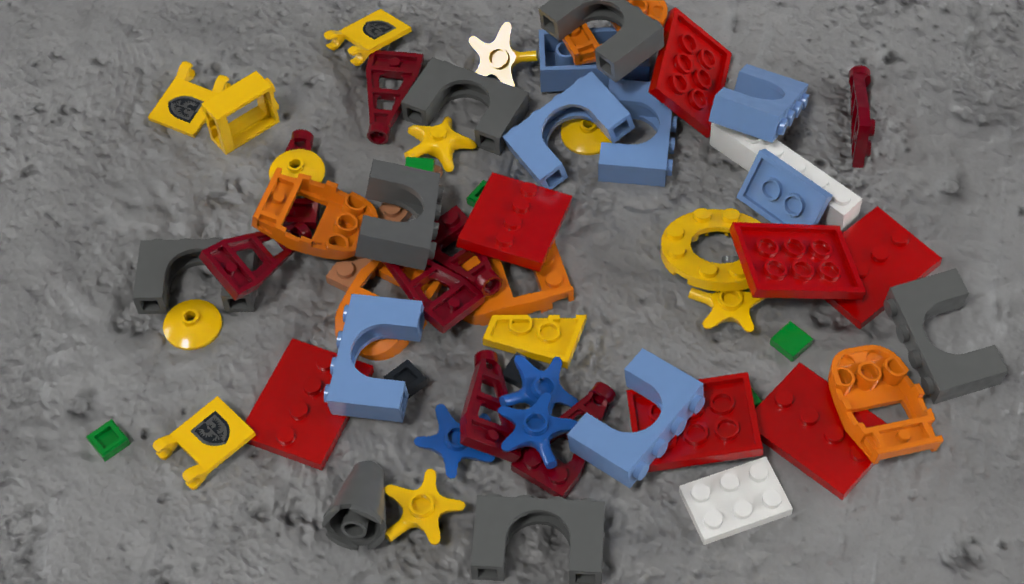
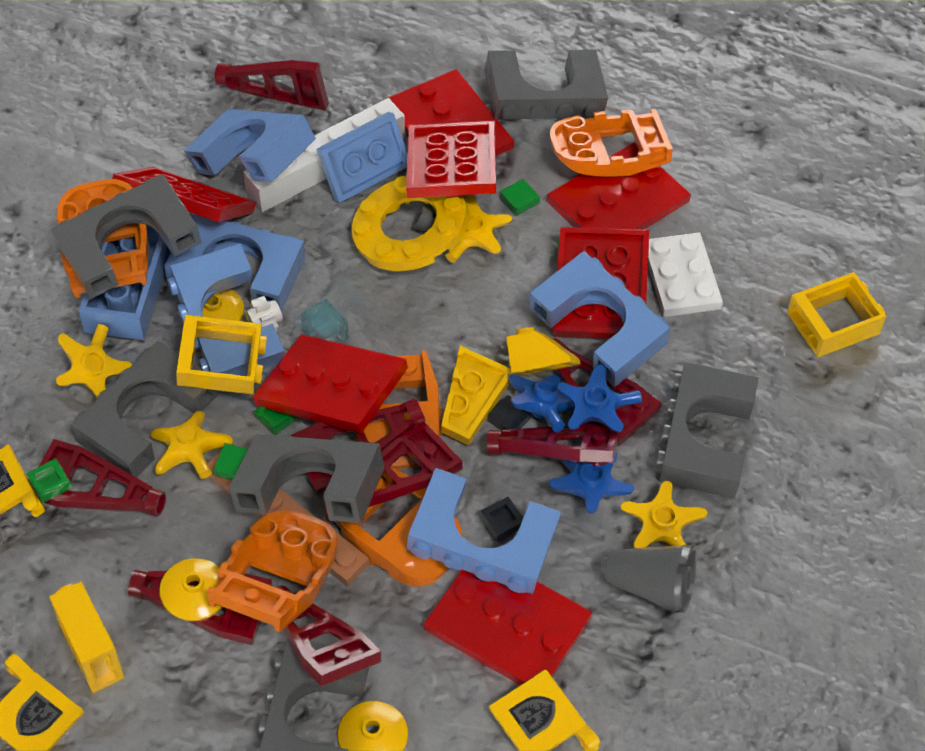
camera: 85 degrees left, 0 degrees up
none -> green tile [26,458,72,503]
none -> yellow window [176,315,267,394]
none -> white gear [245,296,283,331]
none -> clear light blue panel [301,298,349,341]
none -> yellow slope [506,327,580,376]

